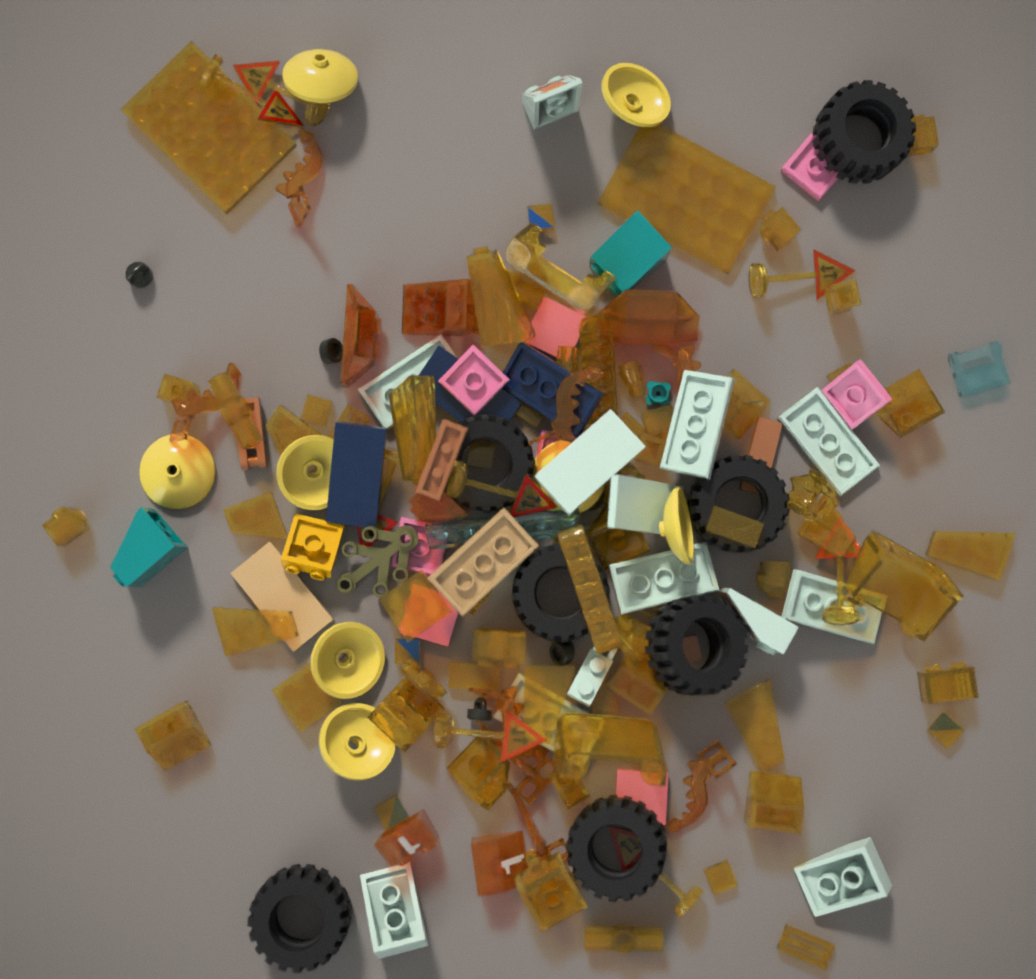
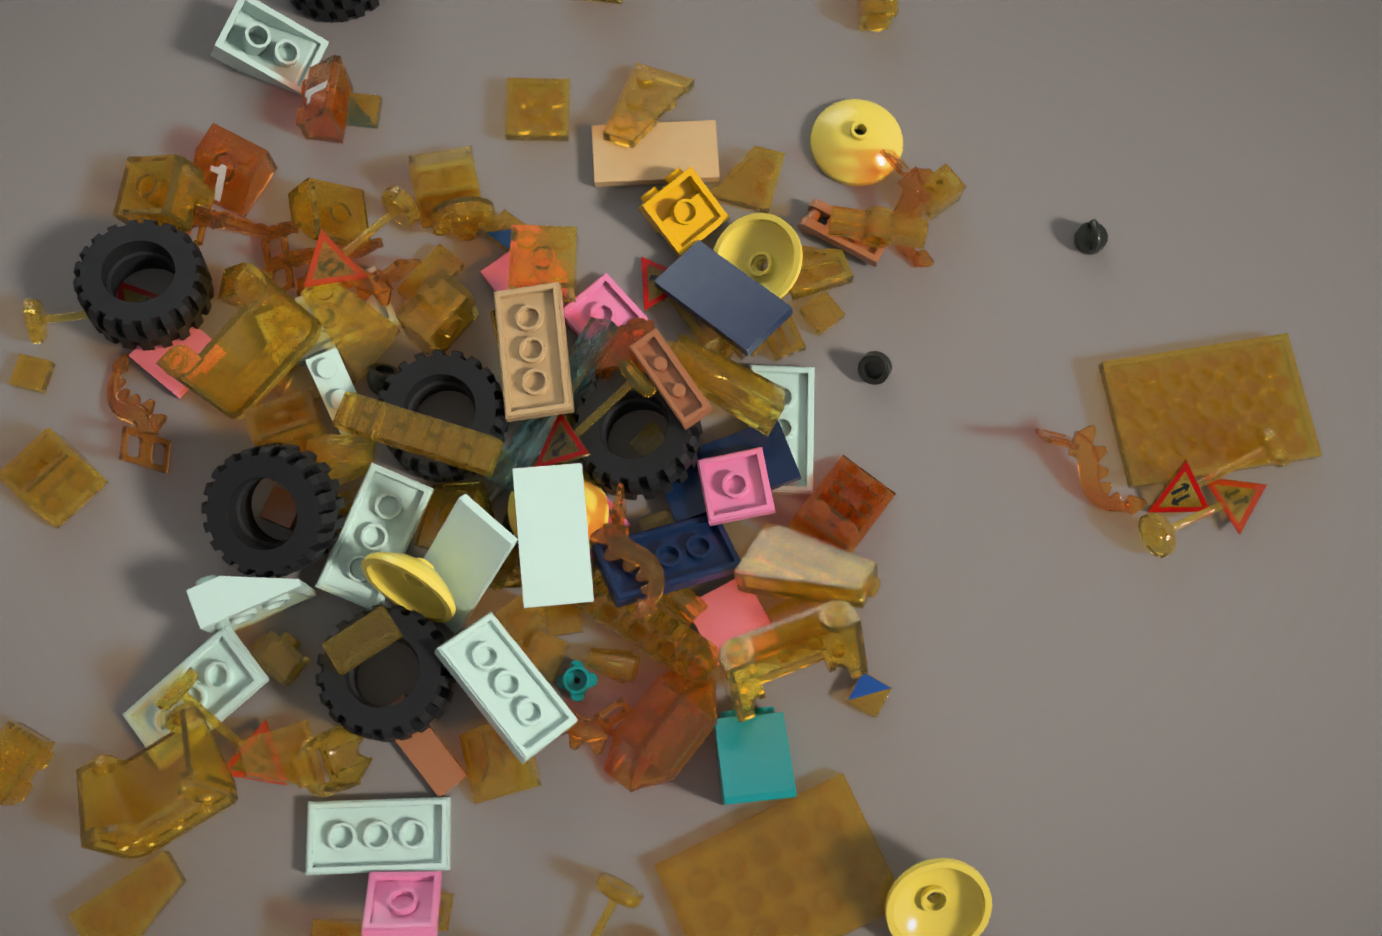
camera: 120 degrees right, 10 degrees down
teal slope [110,507,188,587] -> none
light yellow dish [283,49,358,103] -> none
light yellow dish [311,622,385,699] -> none
light yellow dish [319,703,396,780] -> none
olive plant [336,526,419,598] -> none
clear orange wedge [340,284,382,388] -> none
pearl dark grey tile [467,697,493,721] -> none
light aqua slope [522,75,582,129] -> none
clear yellow piece [584,923,663,954] -> none
clear yellow wing [724,679,785,772] -> none

